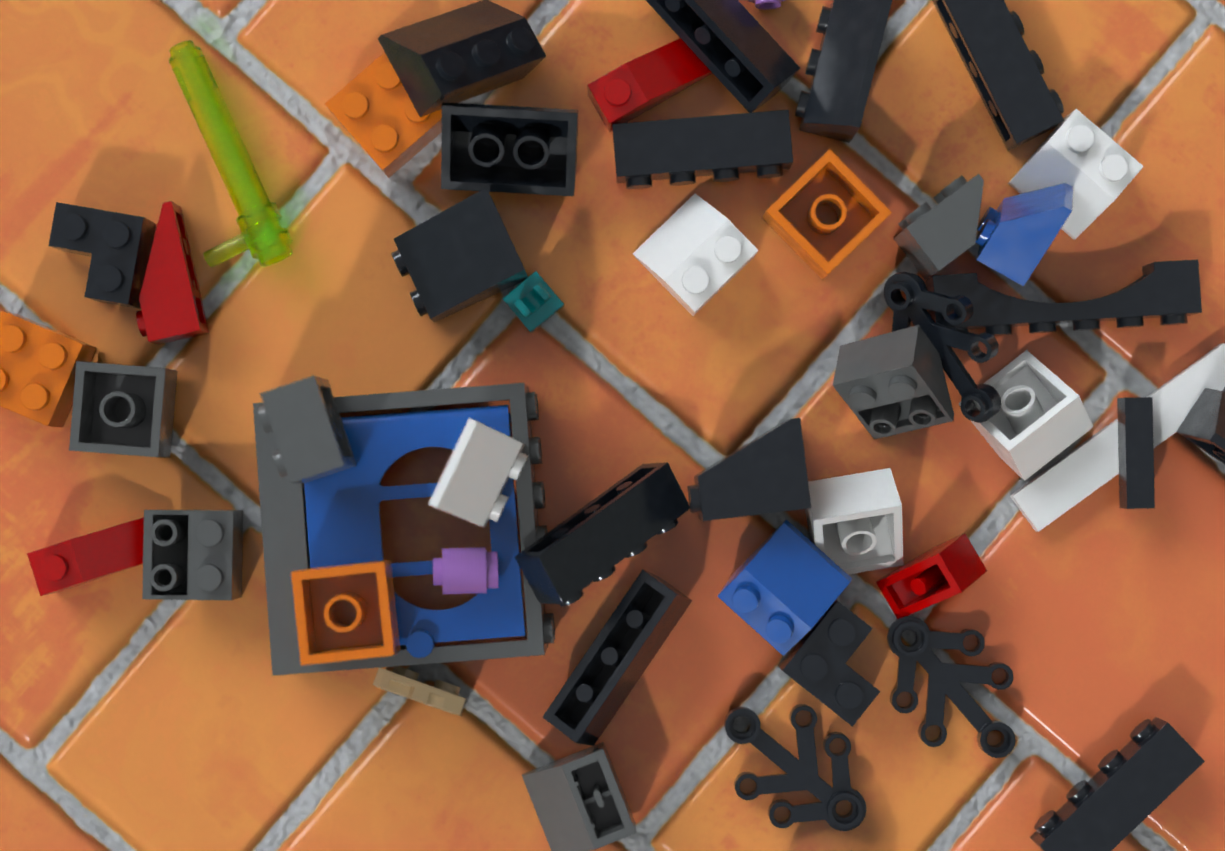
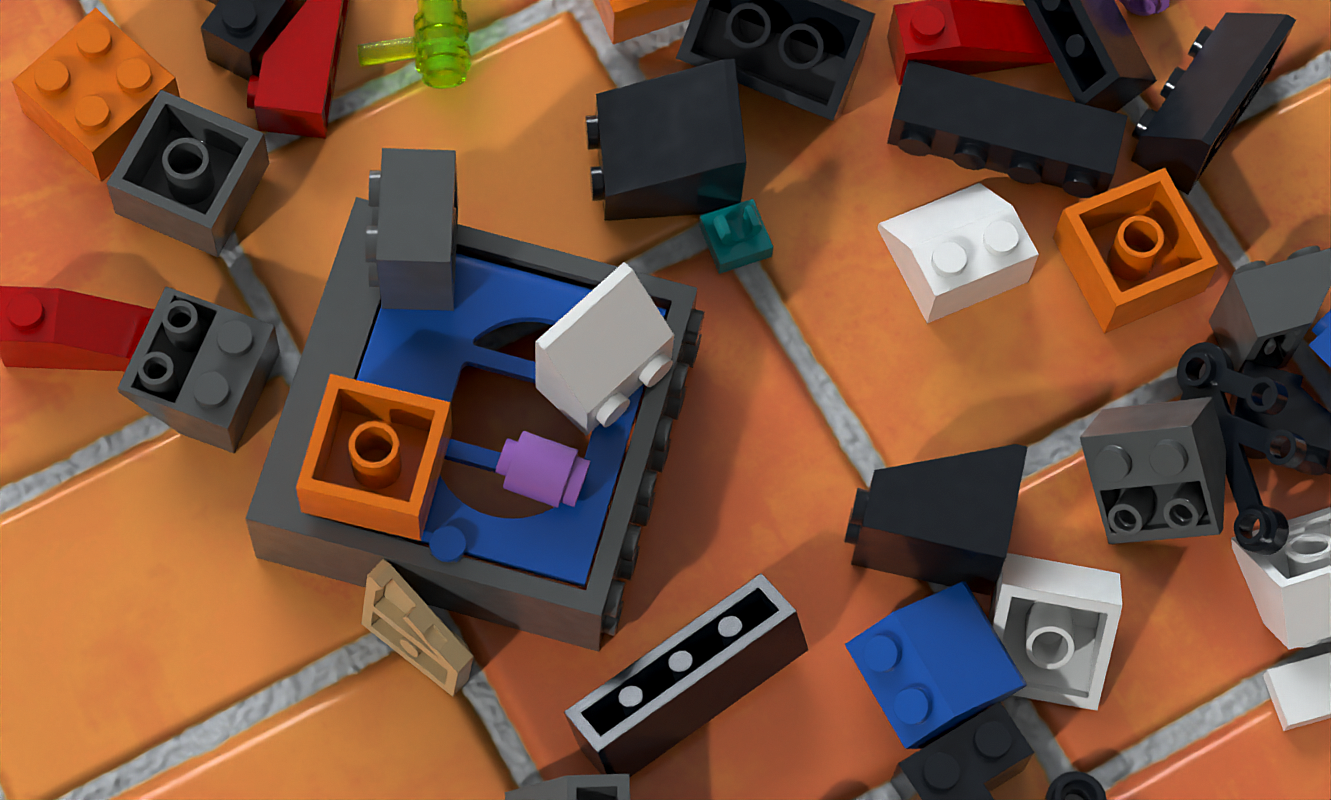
camera: 10 degrees right, 20 degrees down
black brick [515,462,691,606] -> none
red slope [876,533,987,619] -> none

